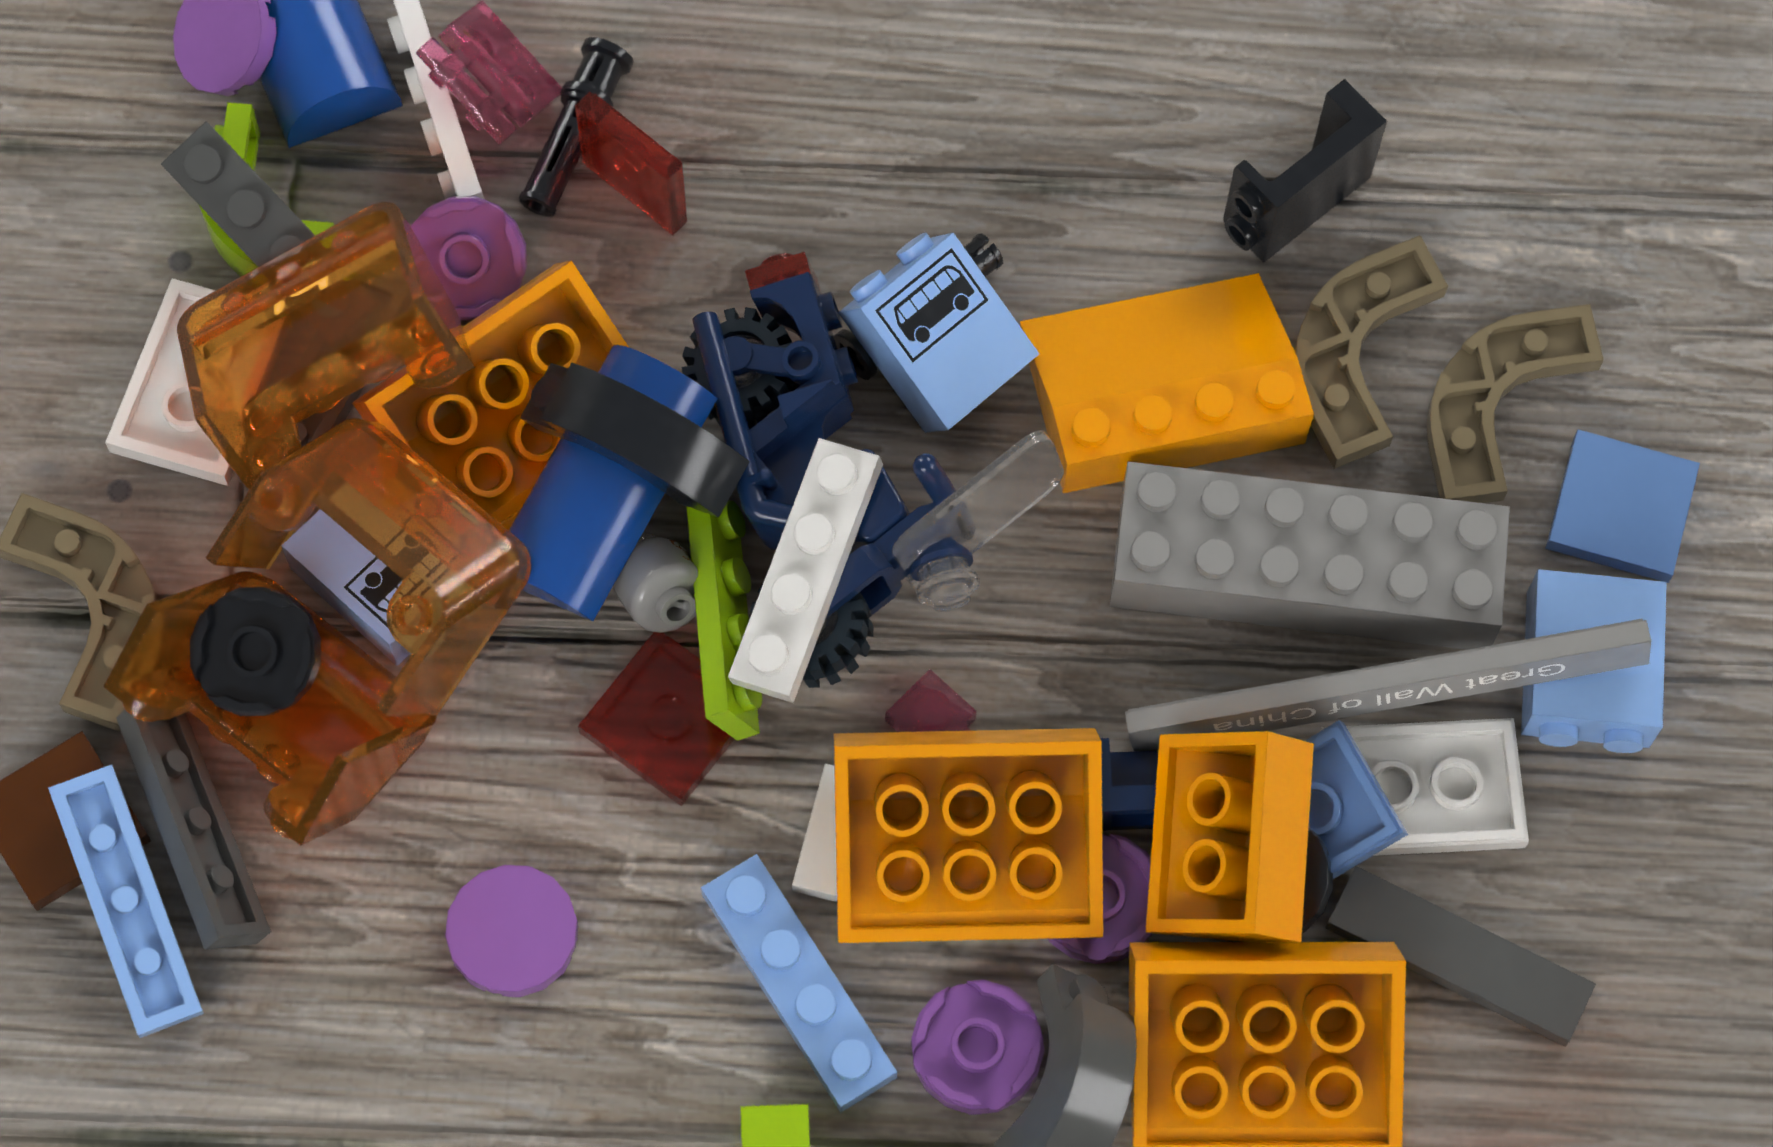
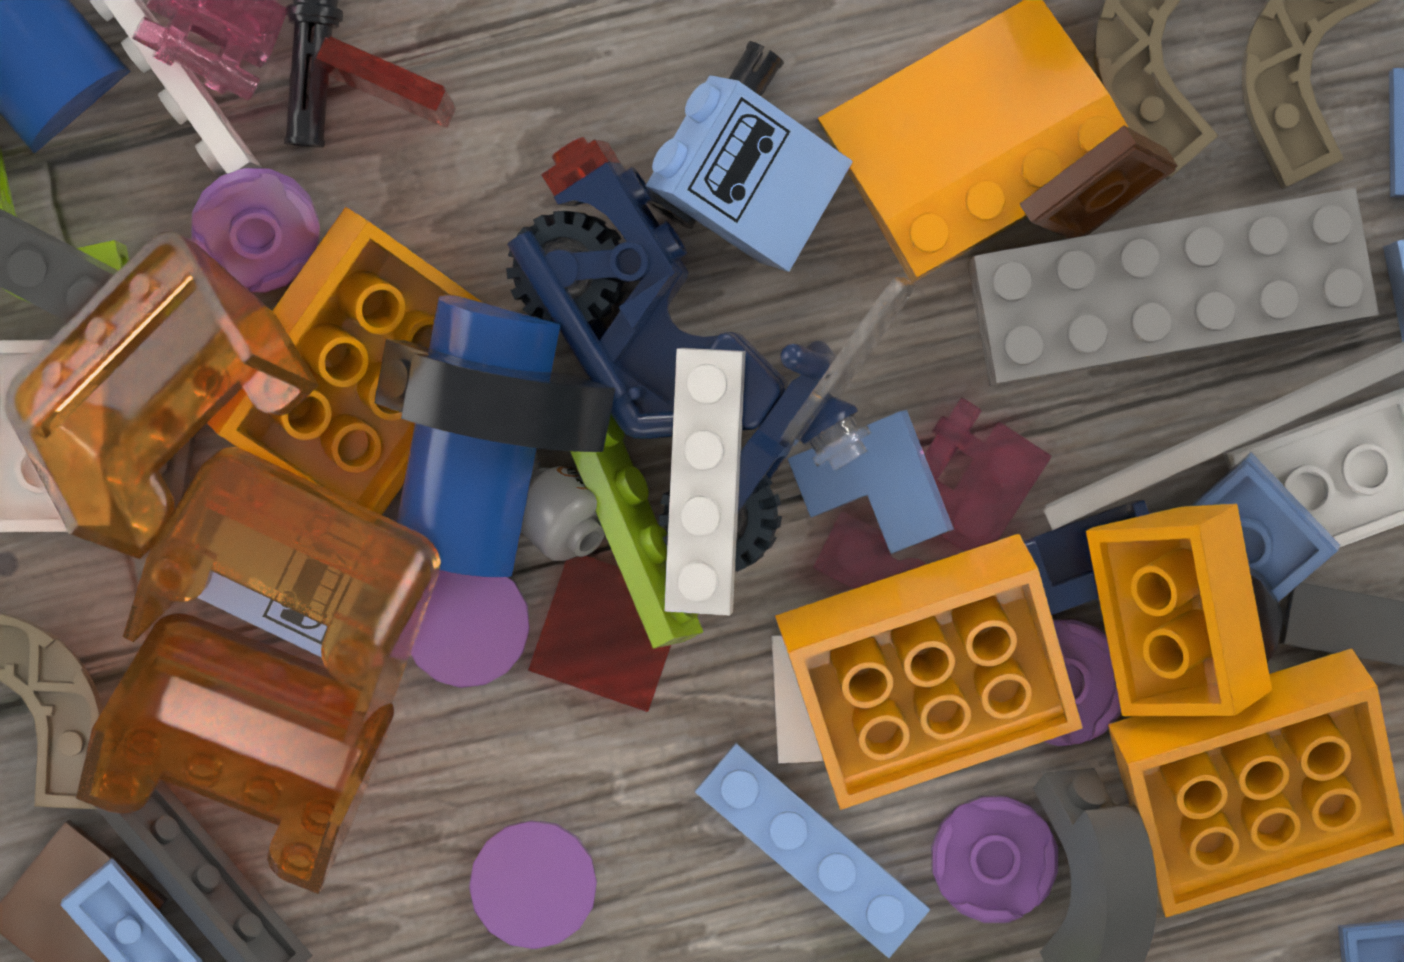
camera: 15 degrees left, 20 degrees up
black tile [190,587,321,716] -> none
none -> medium lavender tile [402,569,530,688]
none -> medium blue tile [787,410,954,554]
none -> clear pink plate [924,398,1052,552]
none -> reddish brown tile [1020,125,1178,239]

